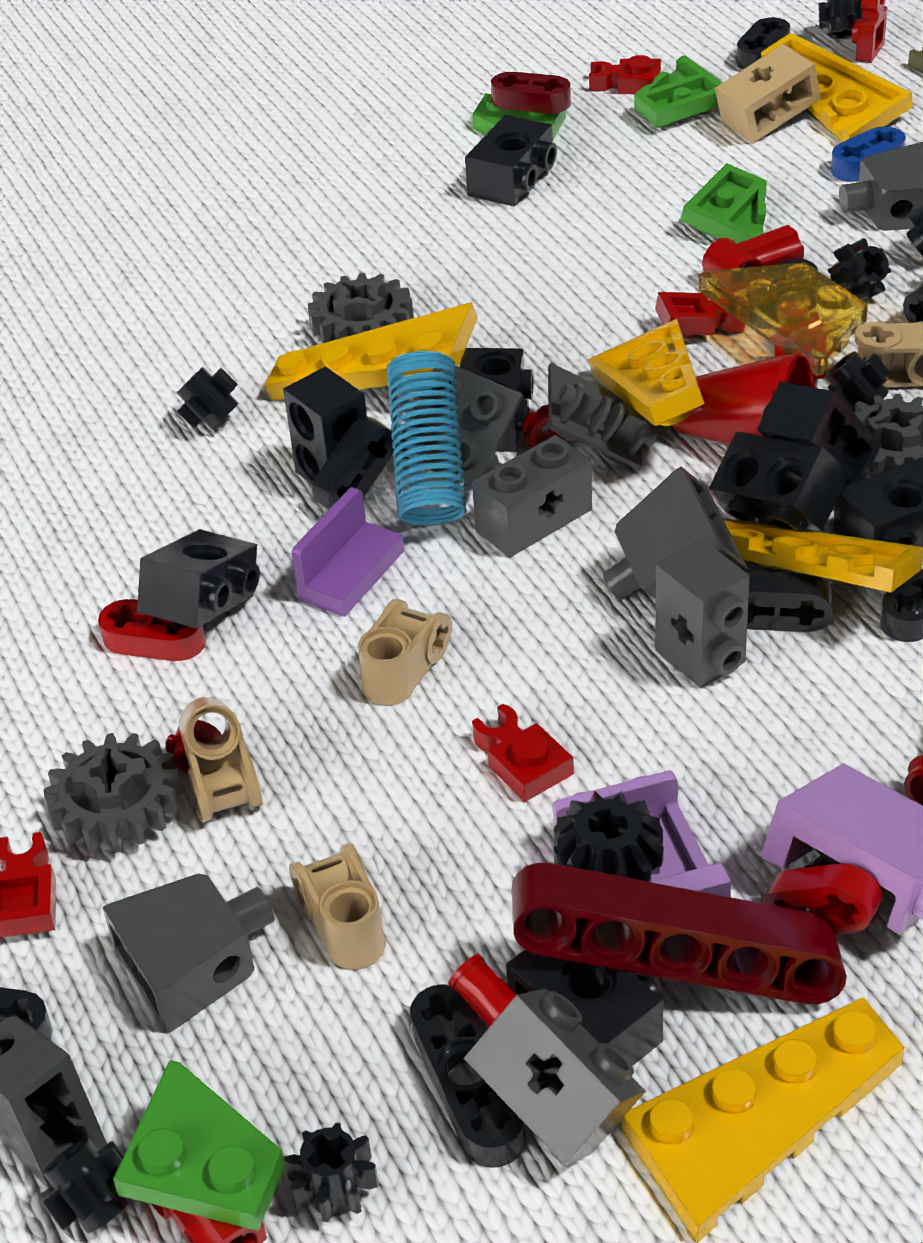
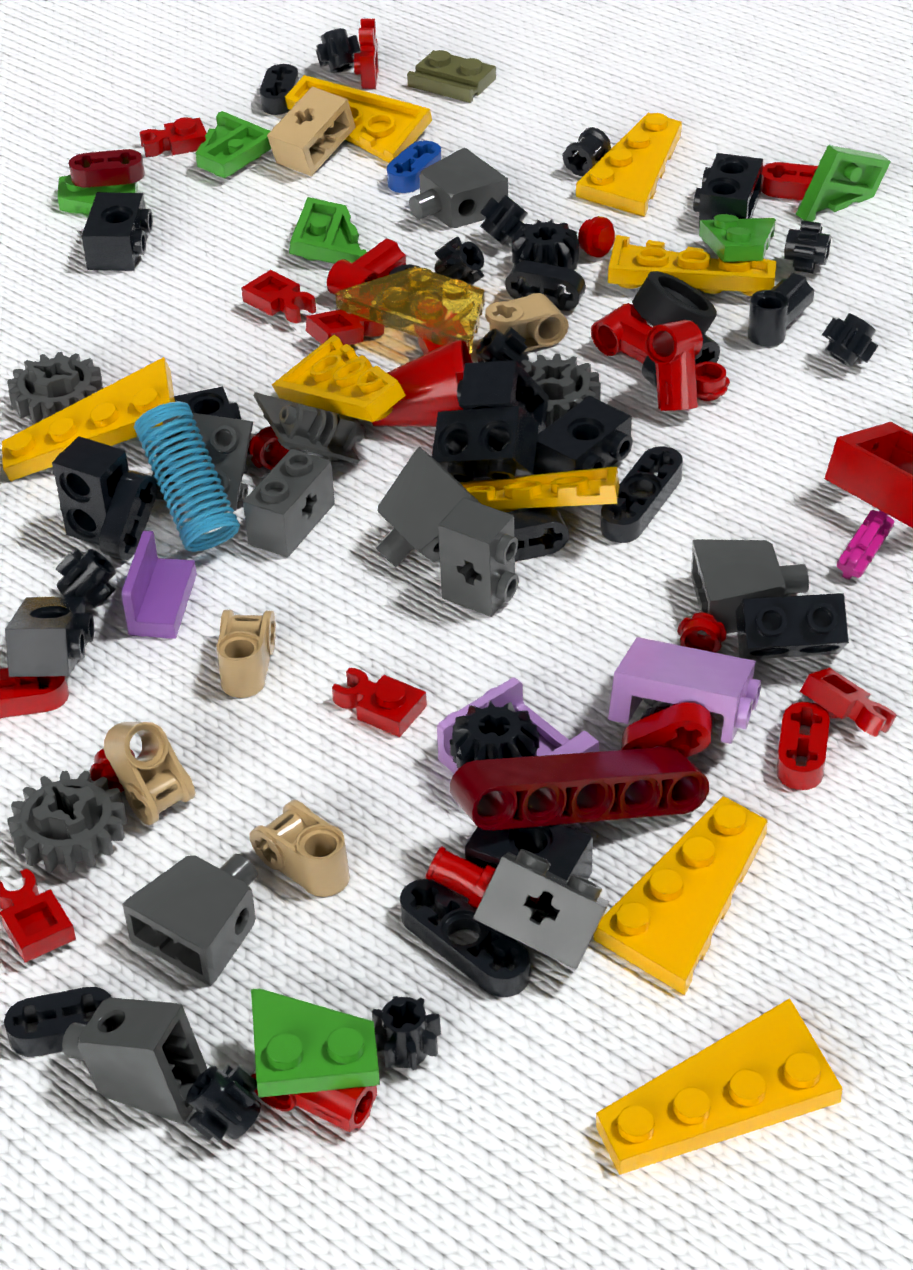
camera: 25 degrees left, 0 degrees up
none -> black gear [56,549,117,608]
none -> red plate [241,269,316,324]

